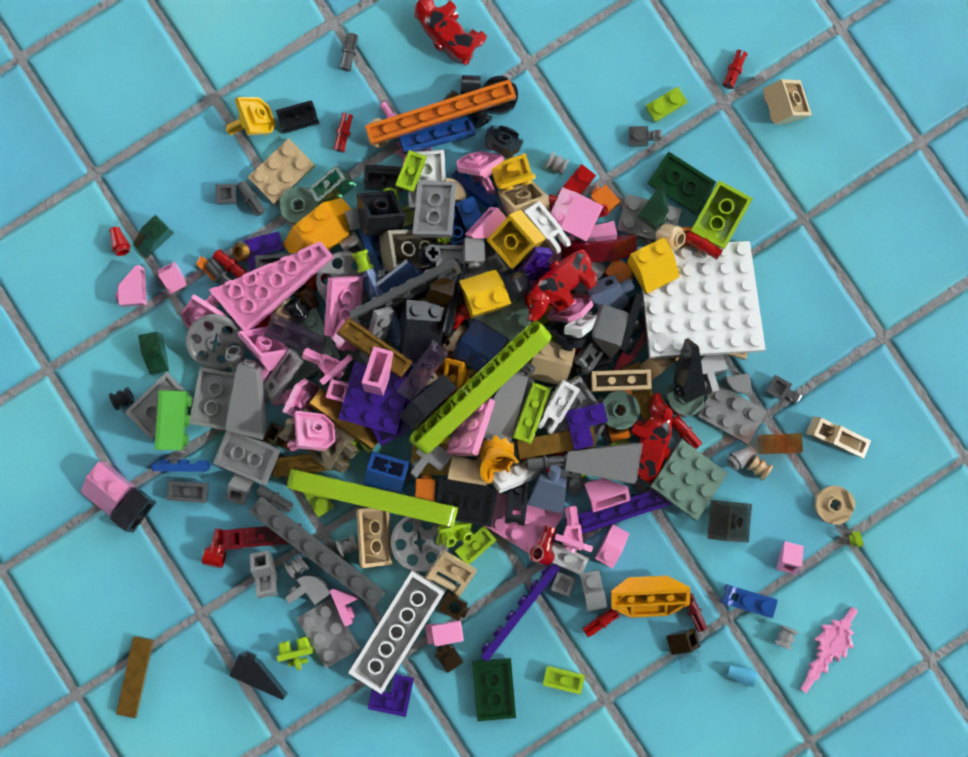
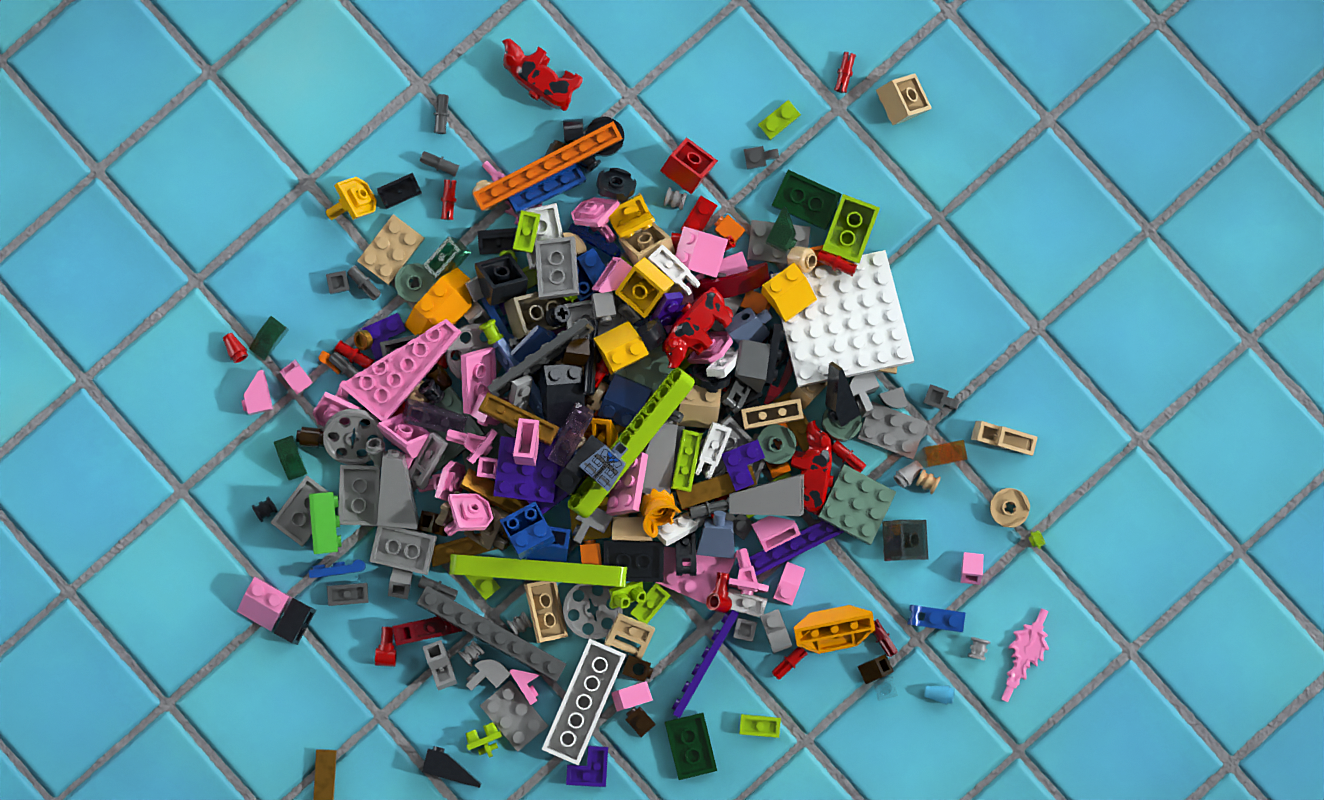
camera: 10 degrees left, 0 degrees up
none -> dark brown brick [296,427,324,448]
none -> dark grey axle [420,151,460,177]
none -> blue slope [500,502,555,560]
none -> torso [580,441,628,491]
none -> red slope [660,137,718,194]

